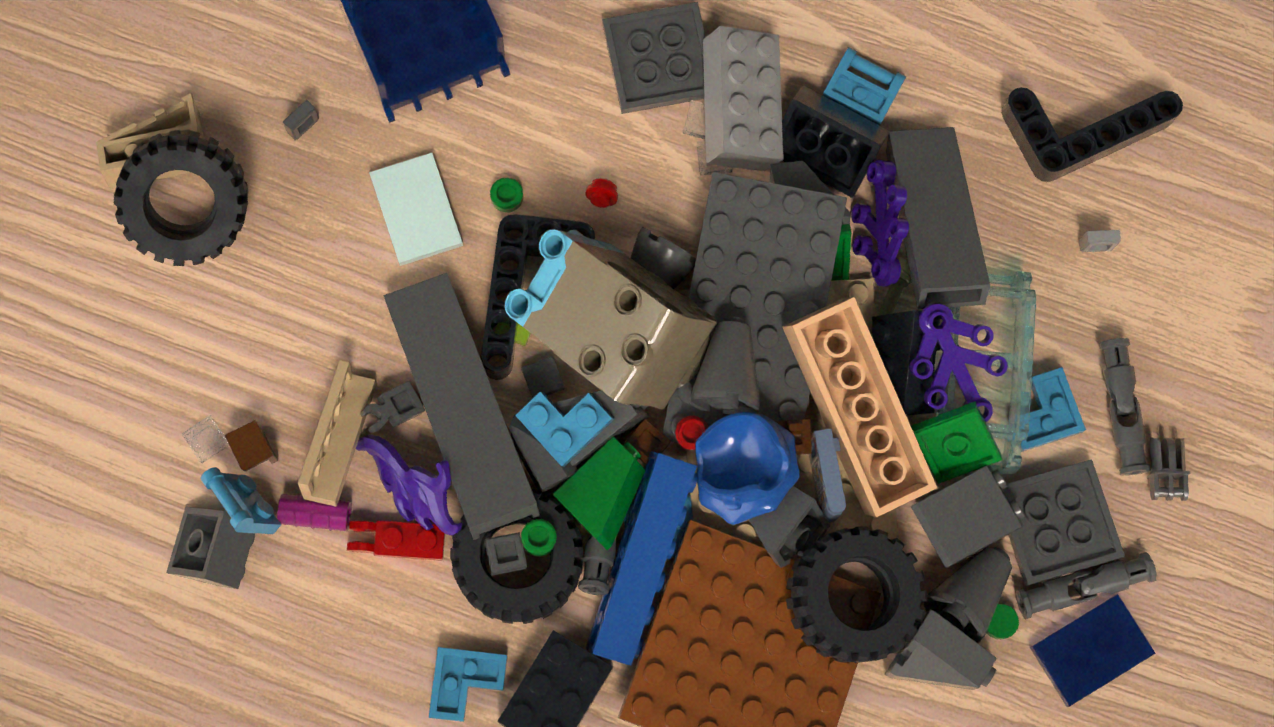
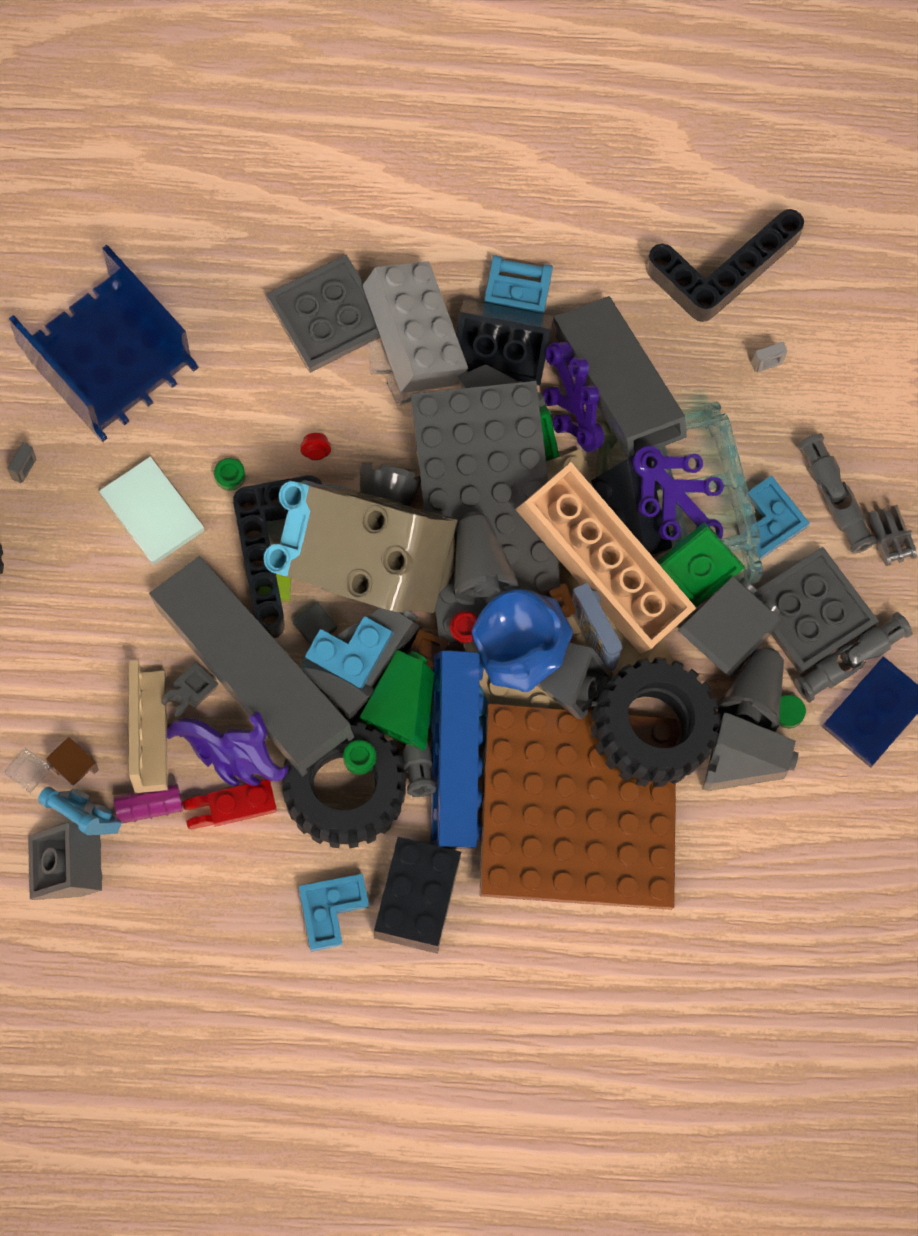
camera: 15 degrees left, 5 degrees down
dark grey tile [485,532,527,576] -> none

